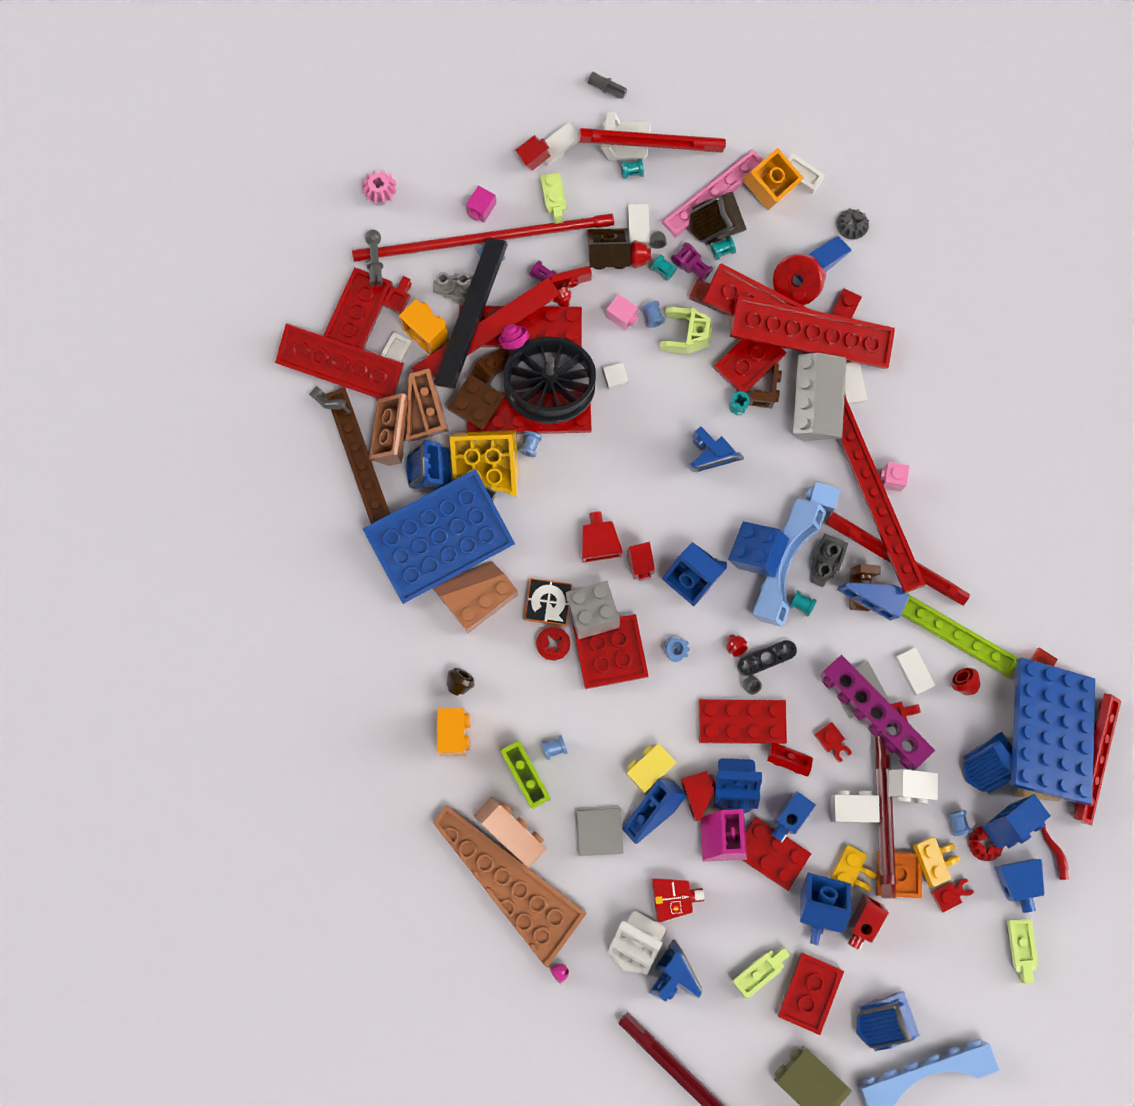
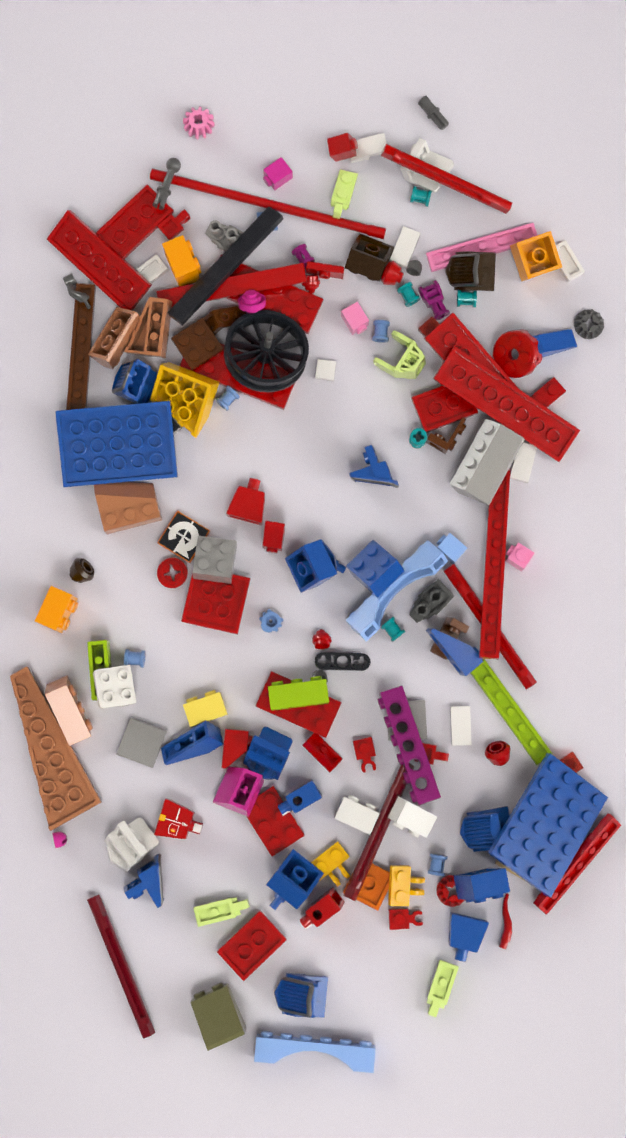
camera: 25 degrees right, 5 degrees up
none -> white bracket [93,665,136,709]
none -> lime brick [268,676,329,711]

